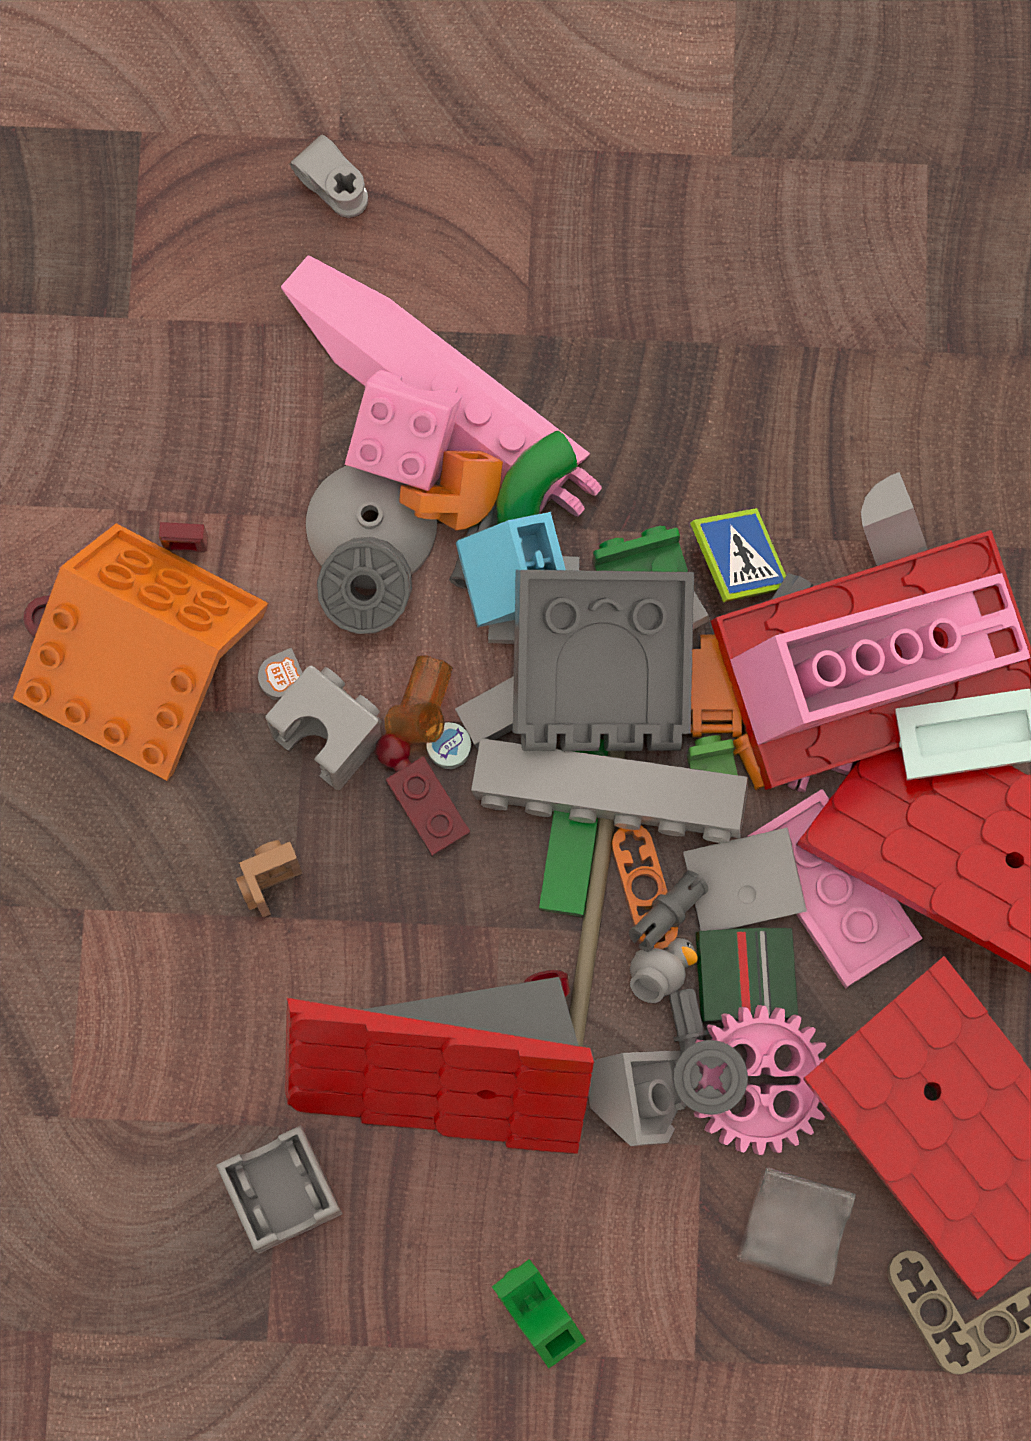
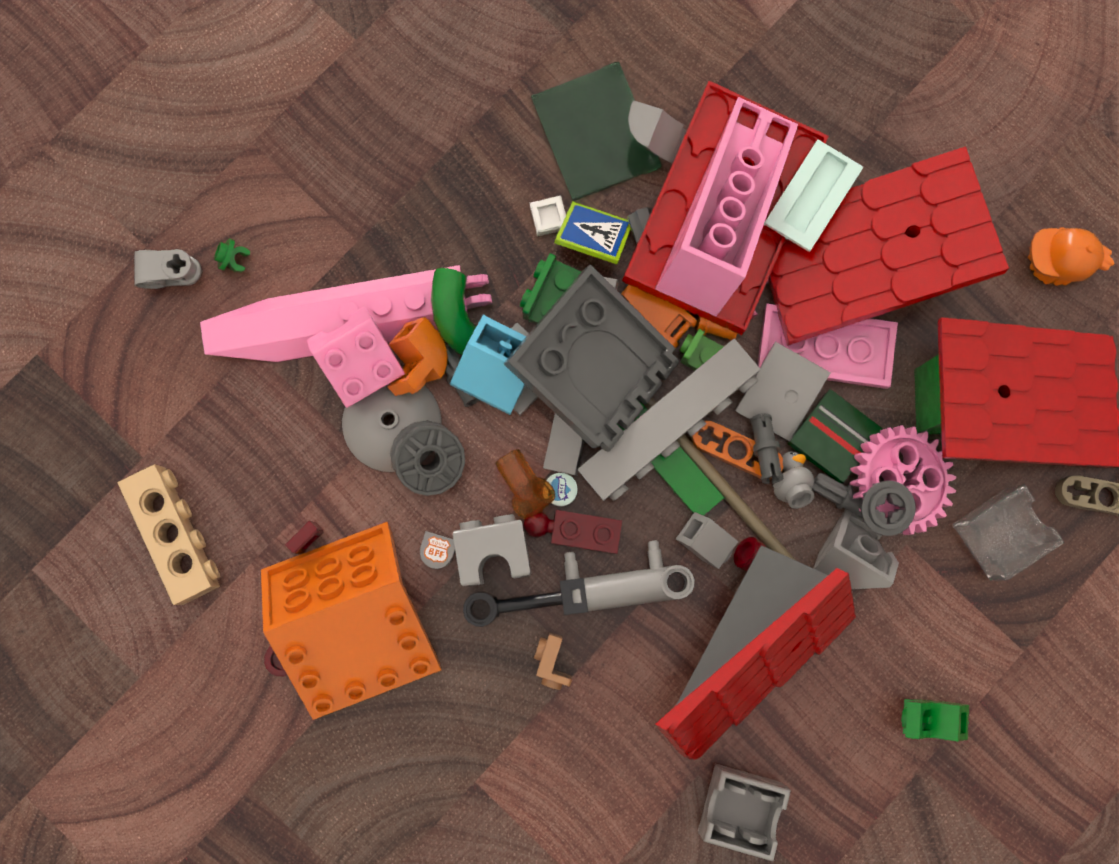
camera: 50 degrees left, 5 degrees up
none -> tan brick [117,464,220,605]
none -> green plate [214,238,250,272]
none -> light grey piece [463,540,695,627]
none -> white tile [530,196,566,237]
none -> clear green piece [531,62,662,201]
none -> light grey brick [676,512,738,569]

